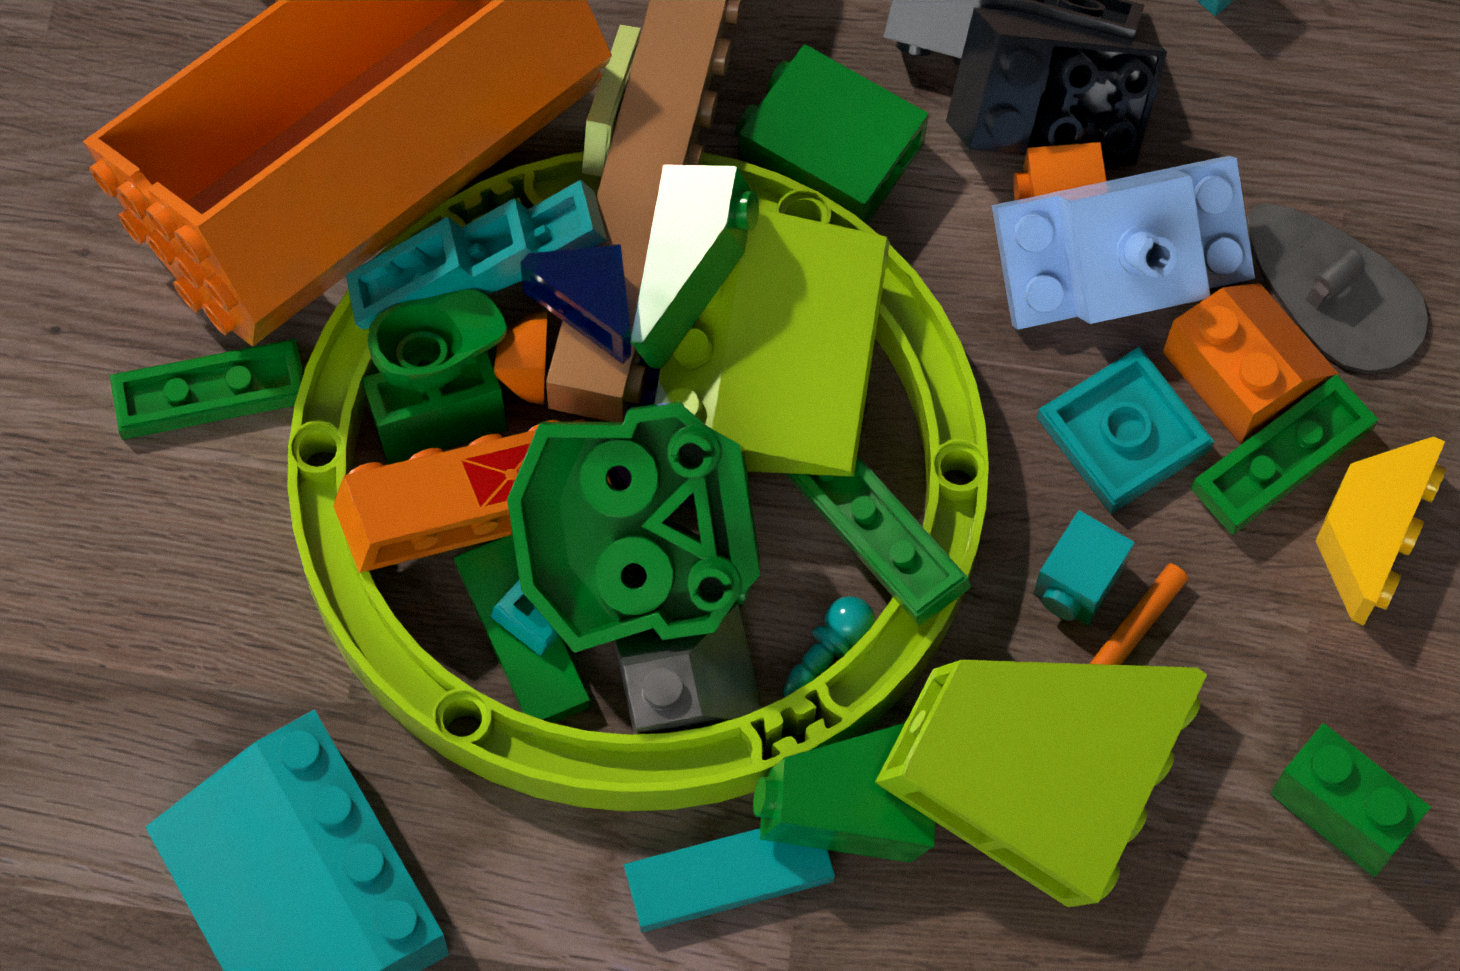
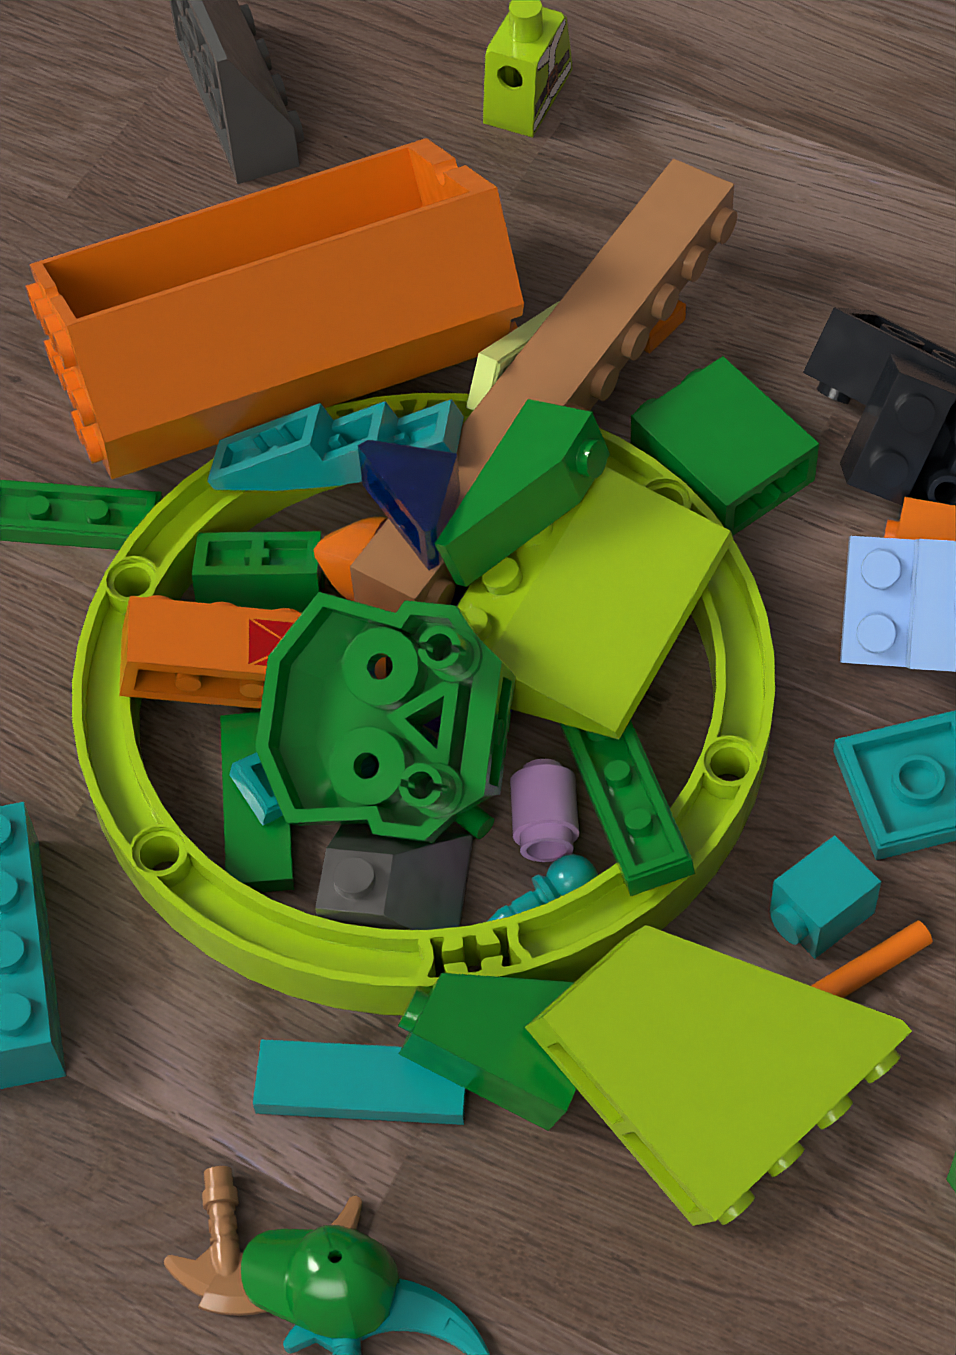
camera: 25 degrees right, 10 degrees down
green cap [368,289,507,390] -> none
none -> lavender brick [510,759,579,862]

